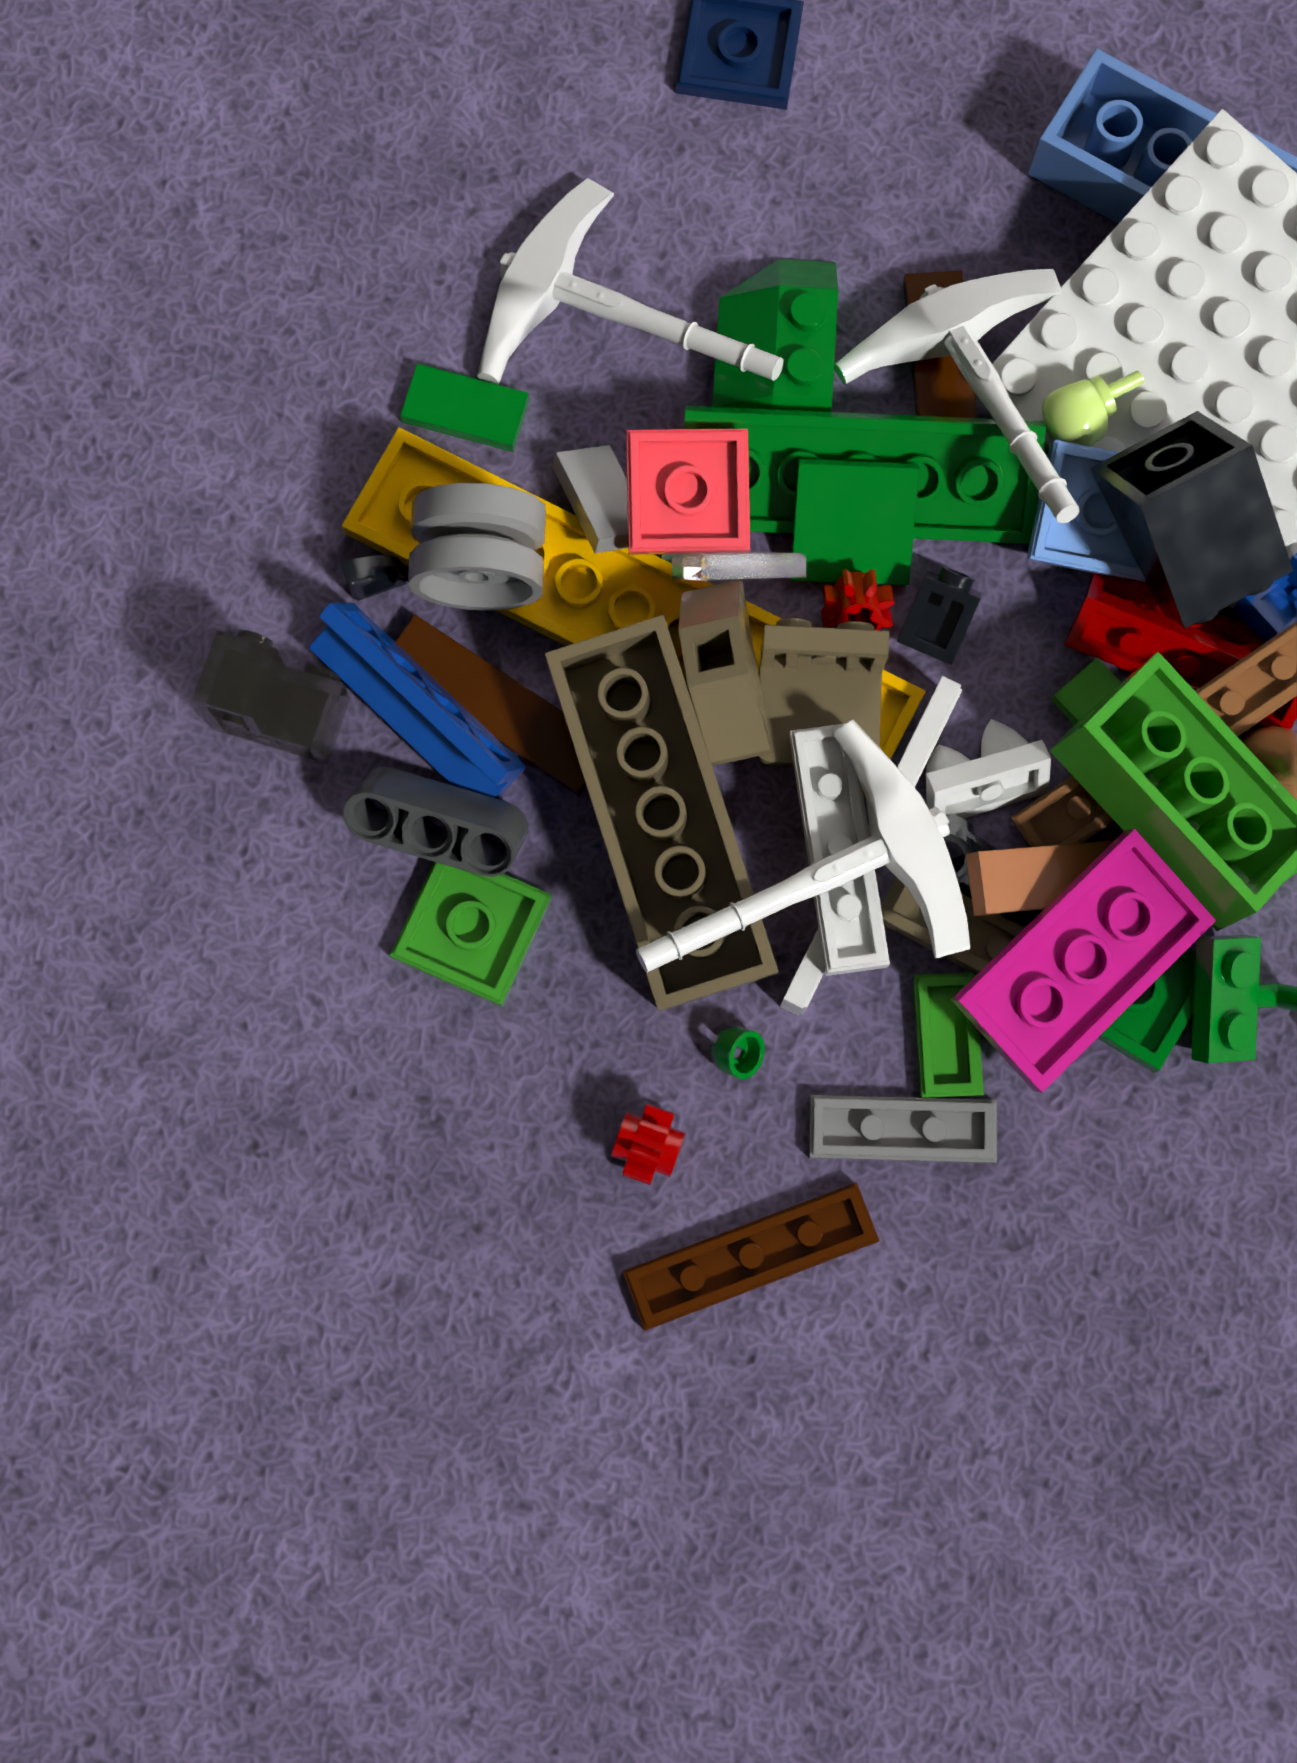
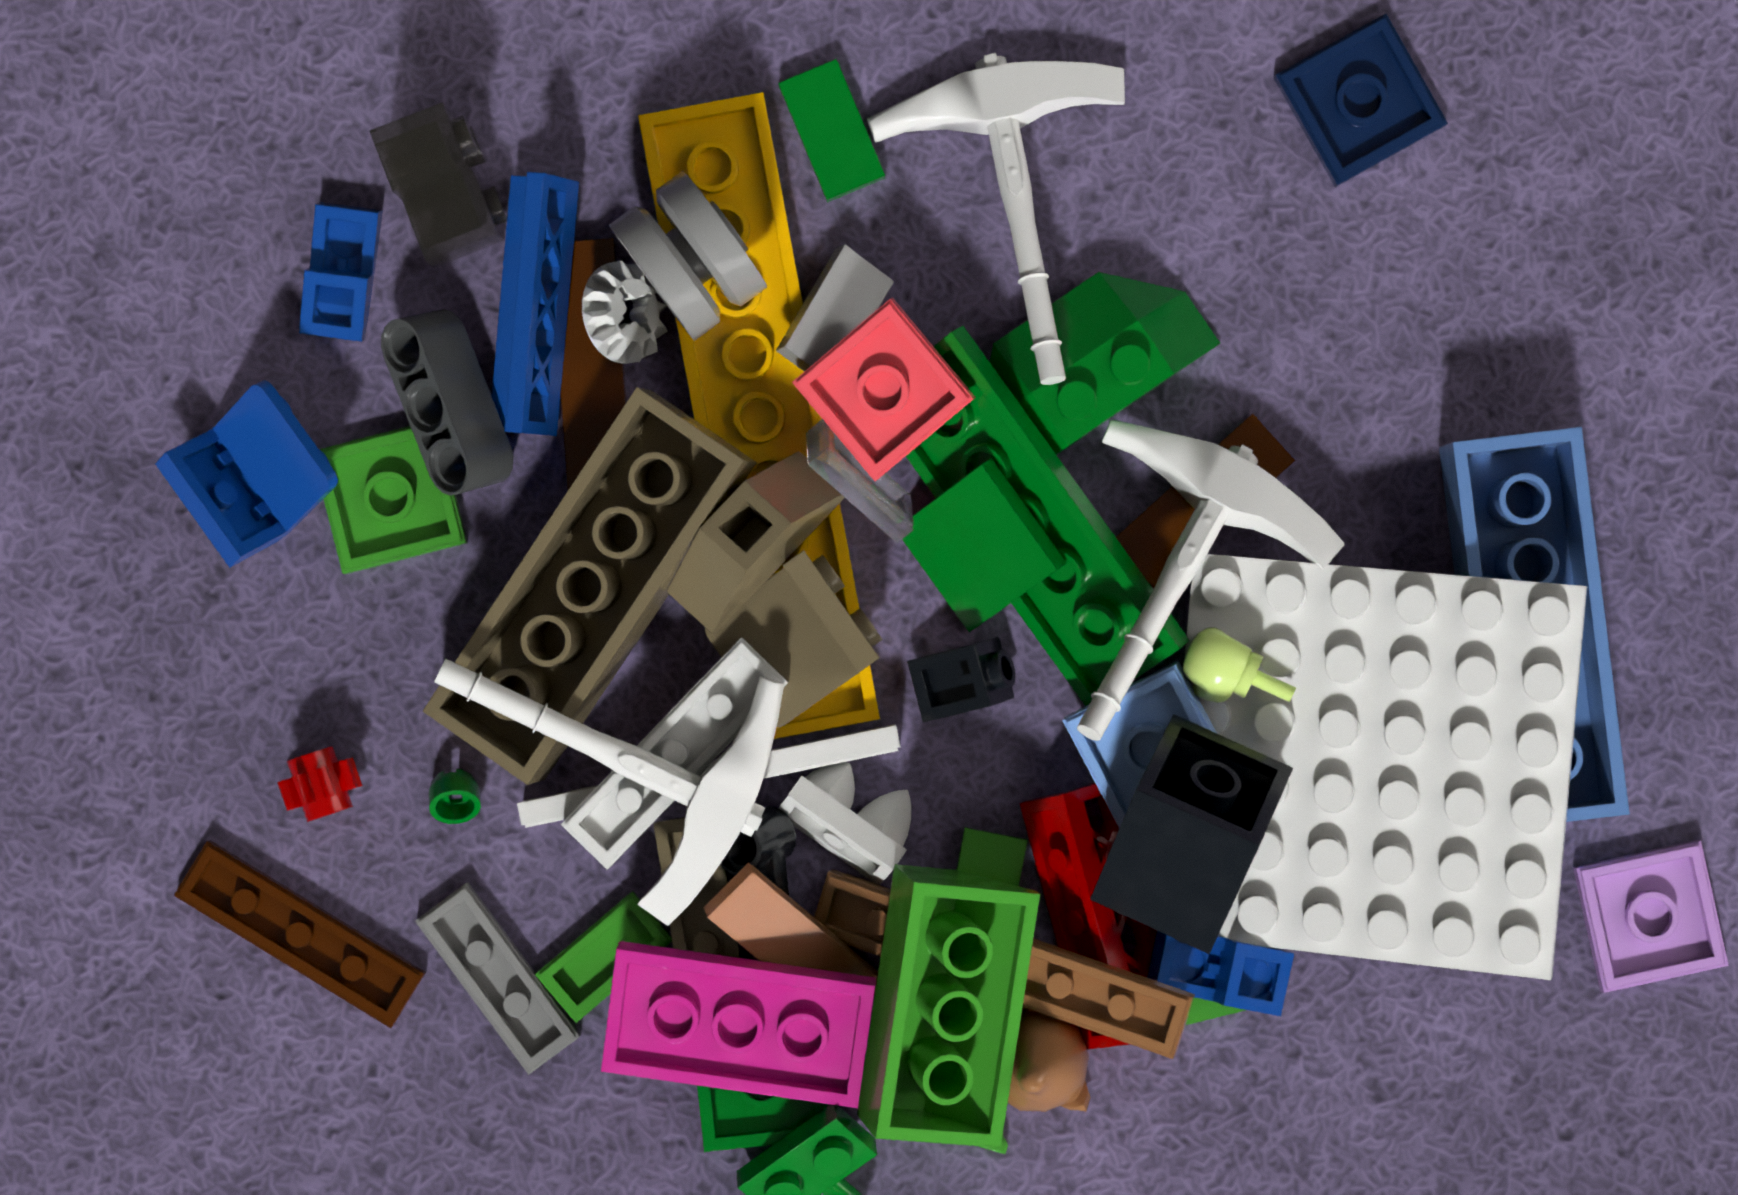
camera: 60 degrees right, 10 degrees up
black tile [340,555,408,601] -> none
red gear [821,569,895,631] -> none
none -> blue bracket [155,380,338,568]
none -> blue slope [299,202,383,342]
none -> white gear [582,260,667,364]

